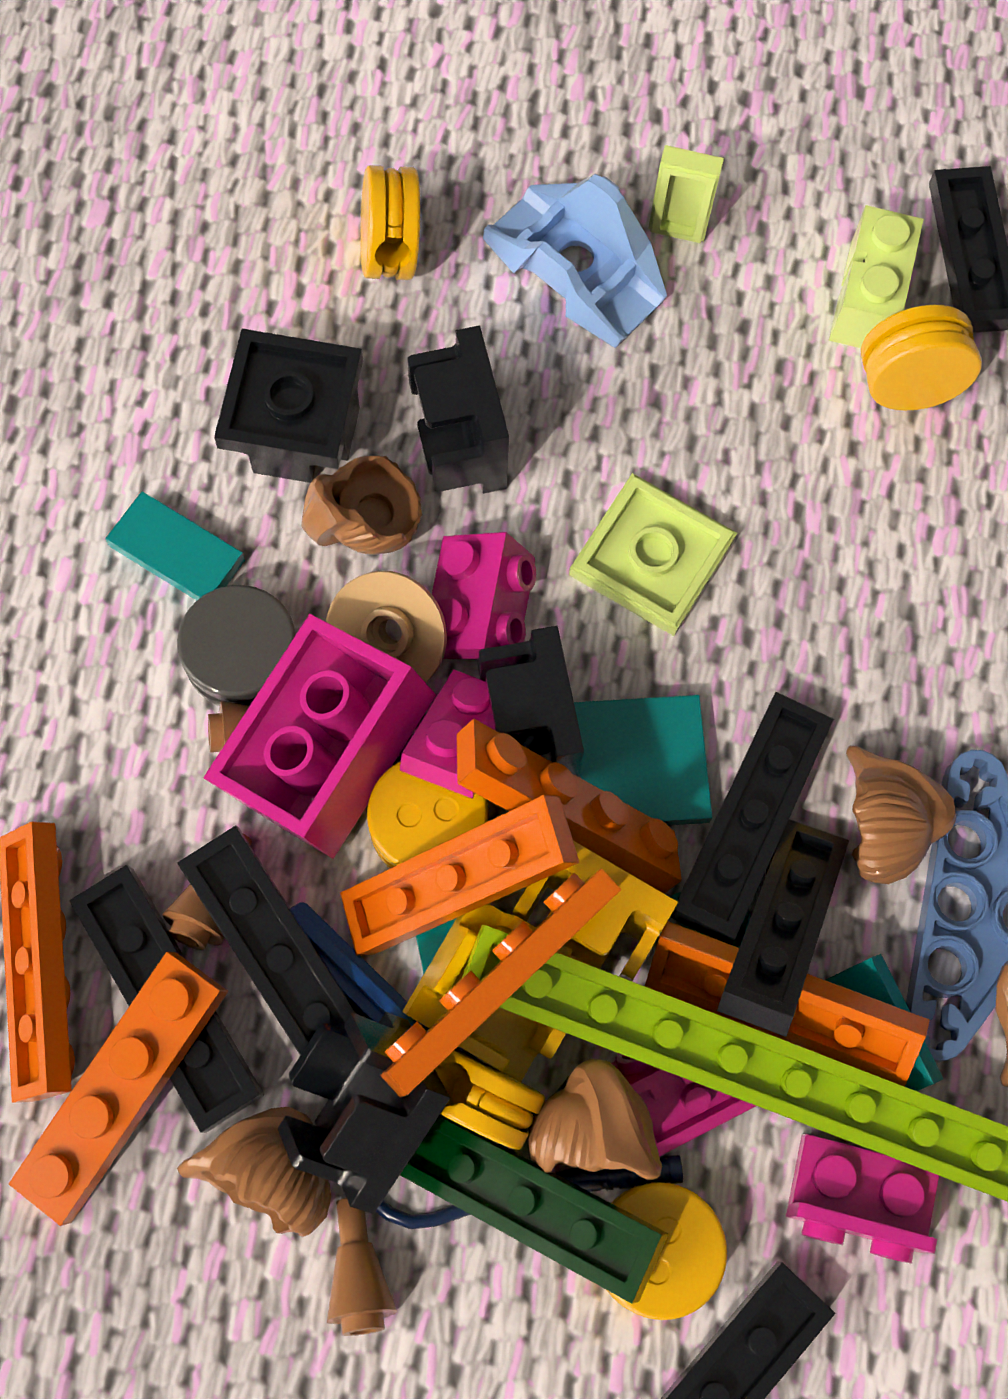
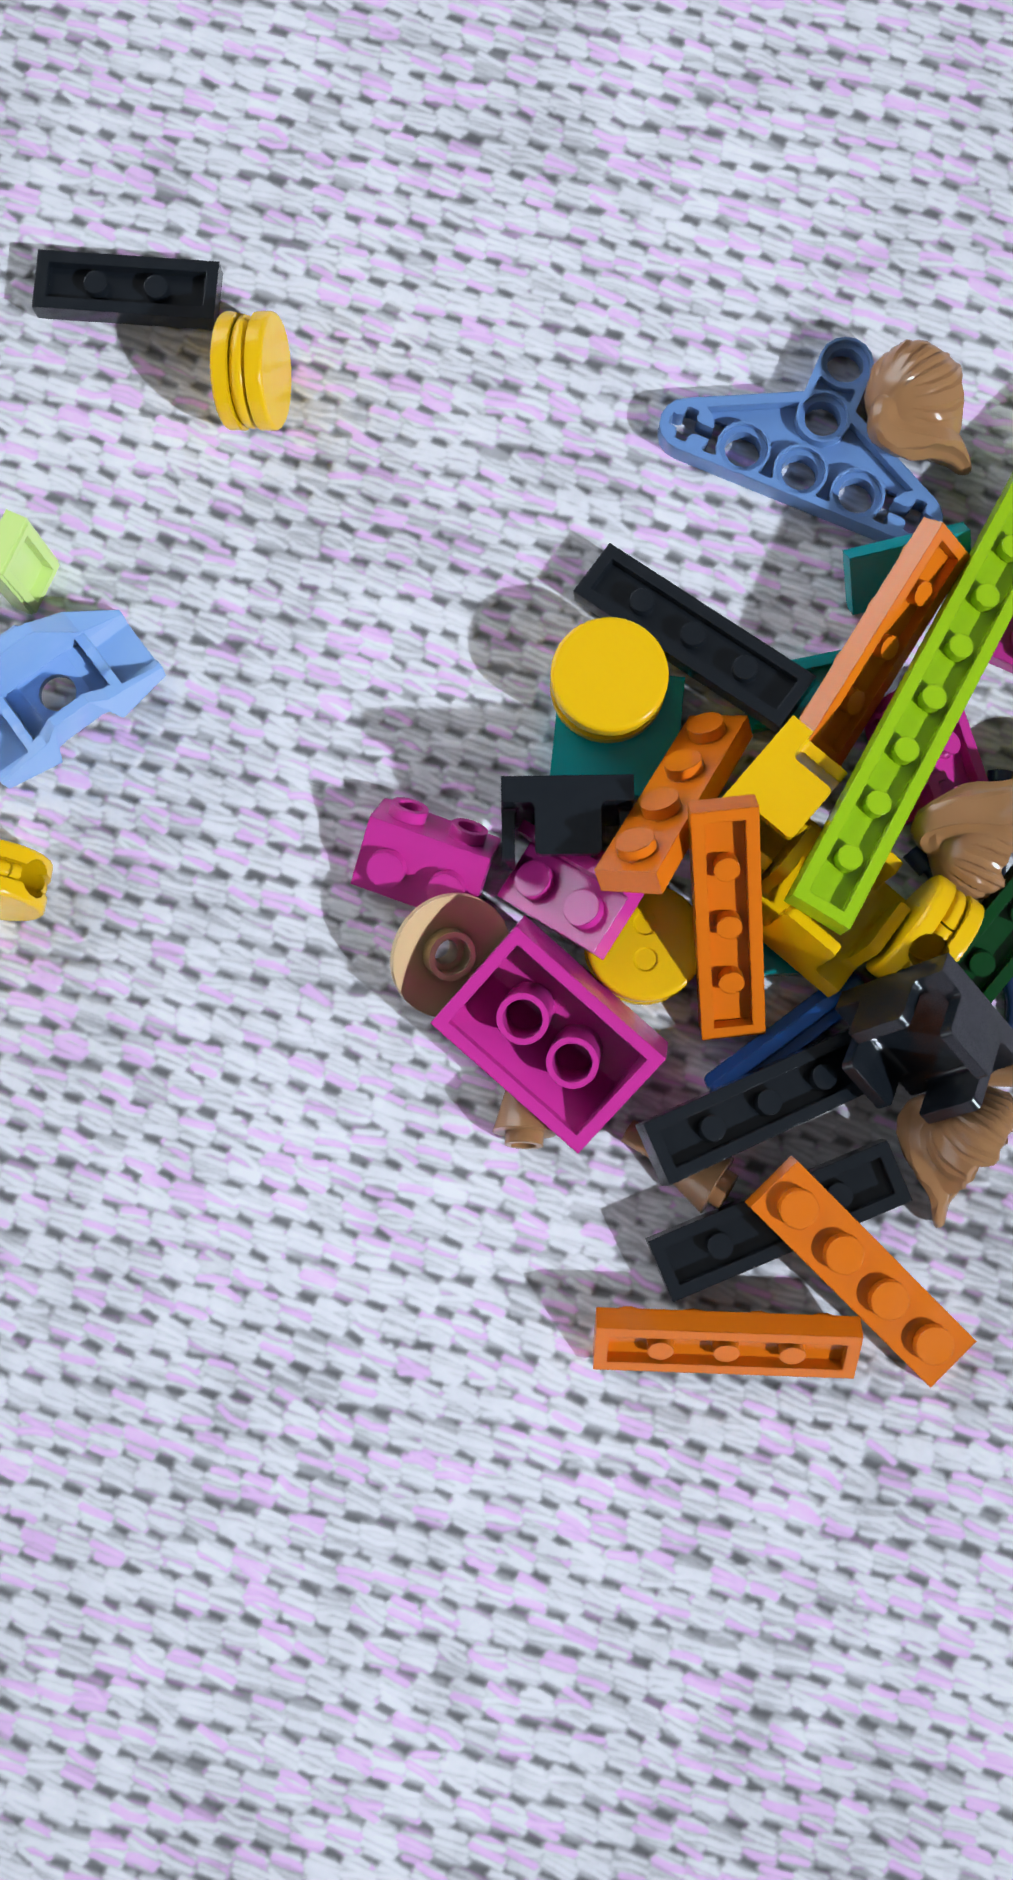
camera: 75 degrees left, 10 degrees up
teal tile [105,491,245,601] -> none
dark grey head [177,585,296,706] -> none
black panel [214,328,363,483] -> none
medium nougat hair [301,456,423,555] -> none
orange plate [380,868,621,1097] -> none
black panel [407,325,509,494] -> none
yellowish green tile [569,473,737,636] -> none
black plate [717,819,849,1037] -> none
yellowish green piece [829,205,924,348] -> none
medium nougat hair [846,746,957,884] -> none
none -> yellow head [550,617,669,743]

